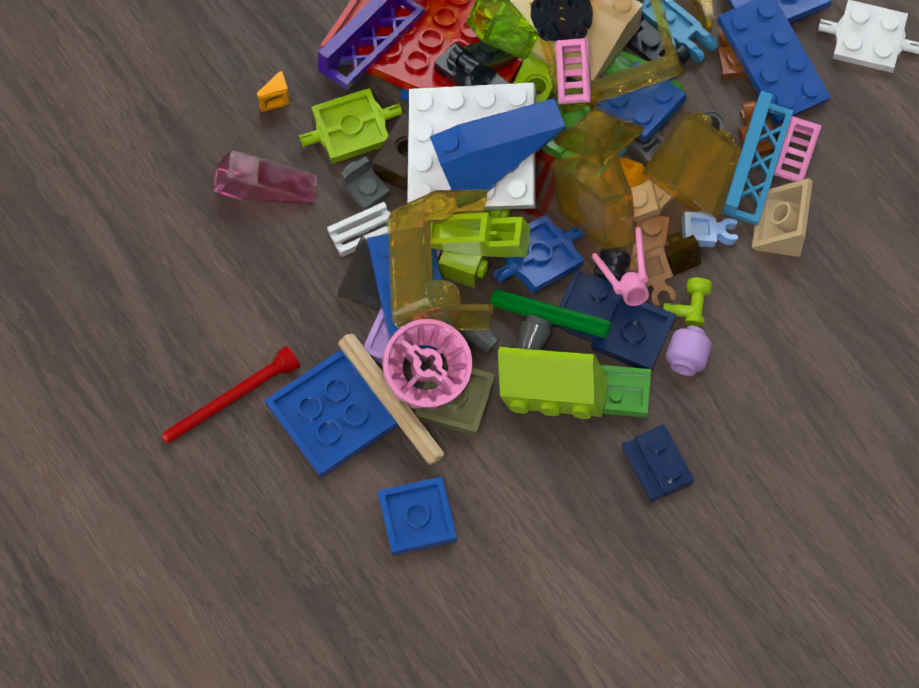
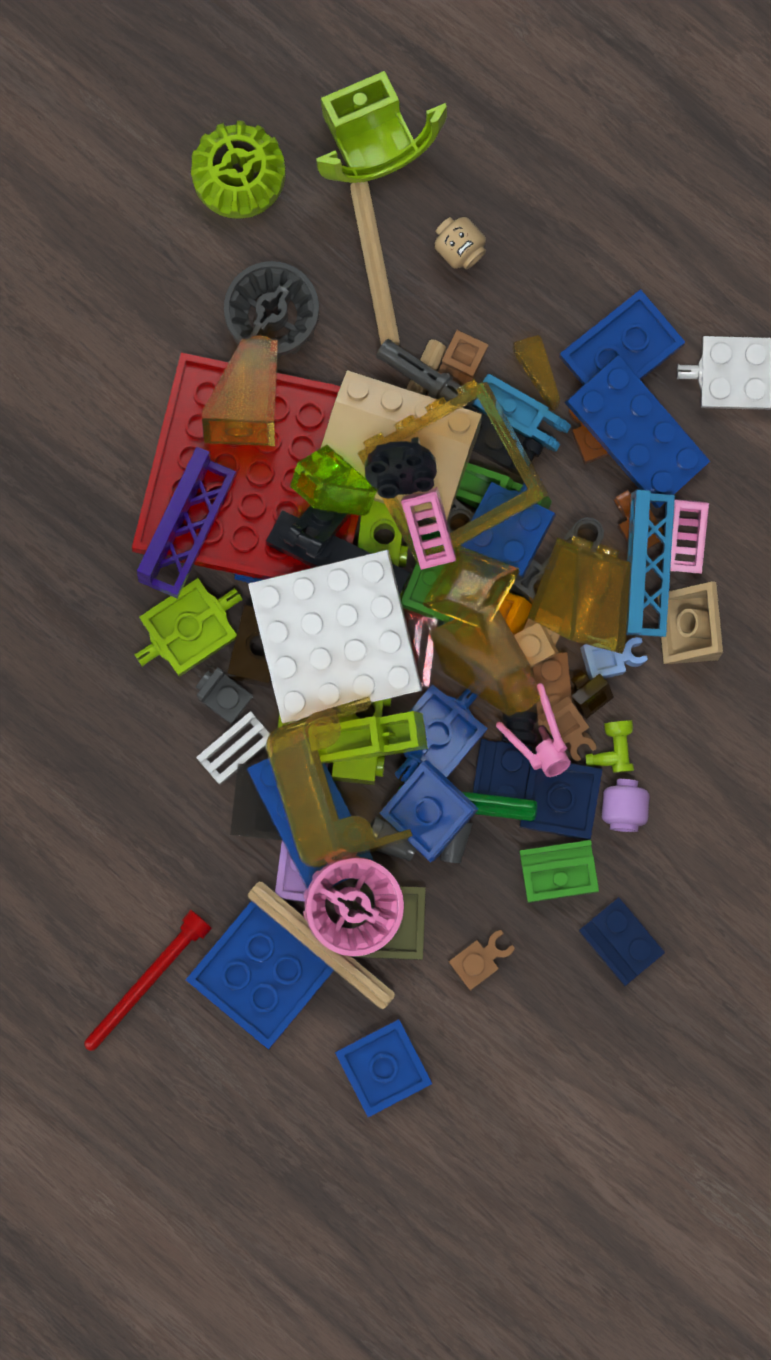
camera: 15 degrees left, 15 degrees up
clear pink slope [213,149,318,205] -> none
light orange slope [257,71,290,112] -> none
blue wedge [430,98,566,204] -> none
lime slope [498,347,609,419] -> none
none -> blue plate [379,760,479,862]
none -> medium nougat plate [448,930,515,991]

